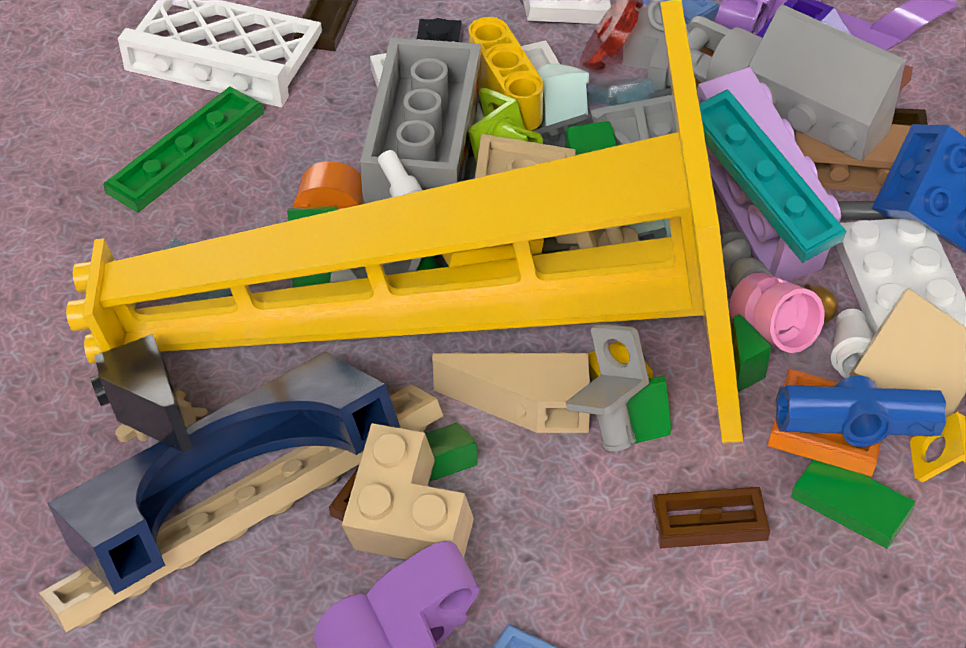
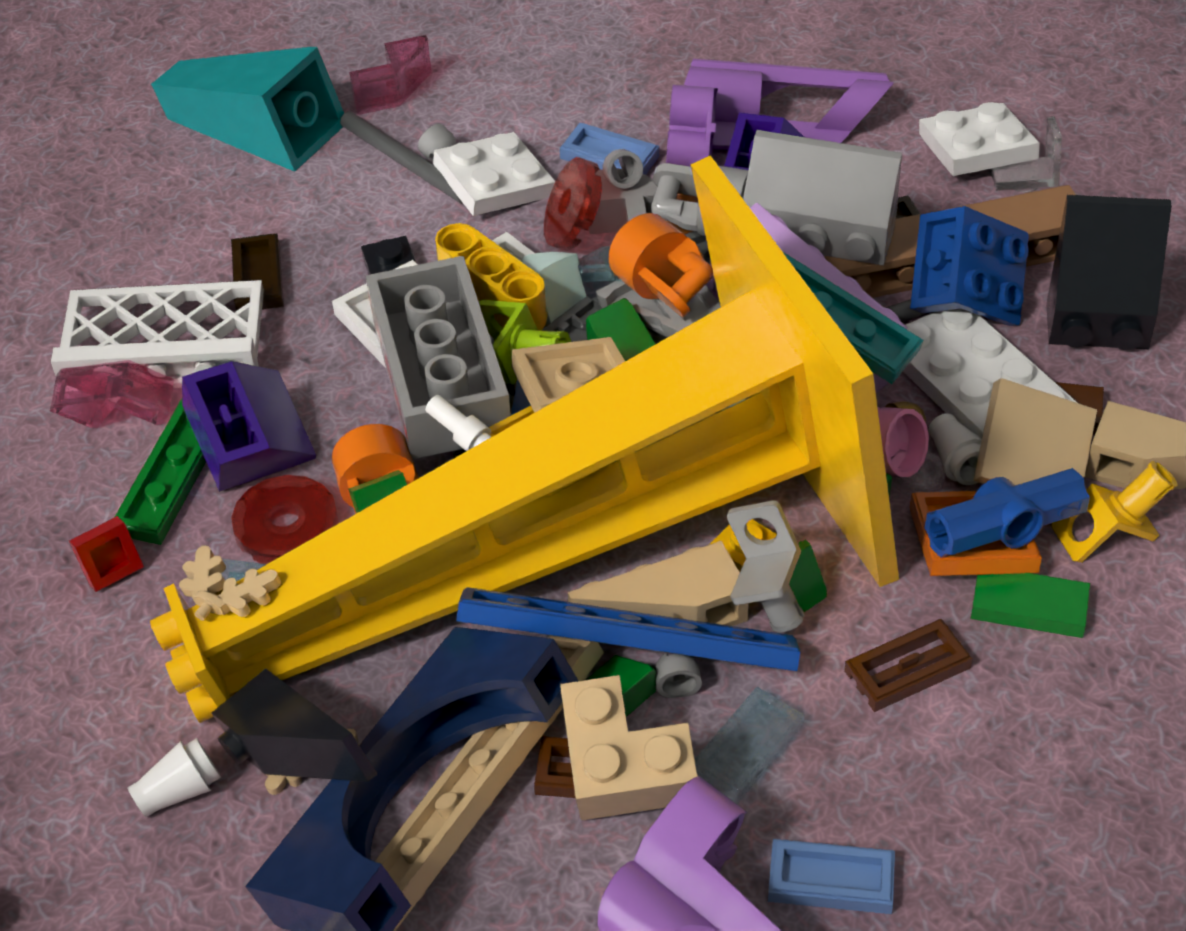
camera: 20 degrees left, 0 degrees up
none -> clear pink slope [50,360,174,428]
none -> red tile [69,516,144,592]
none -> white cone [128,738,221,817]
none -> tan animal [179,546,281,621]
none -> dark purple slope [182,361,316,492]
none -> clear red tile [231,475,339,565]
none -> blue tile [456,587,801,671]
none -> orange piece [608,213,713,318]
none -> light grey hinge [655,652,702,698]
none -> clear light blue tile [694,687,805,804]

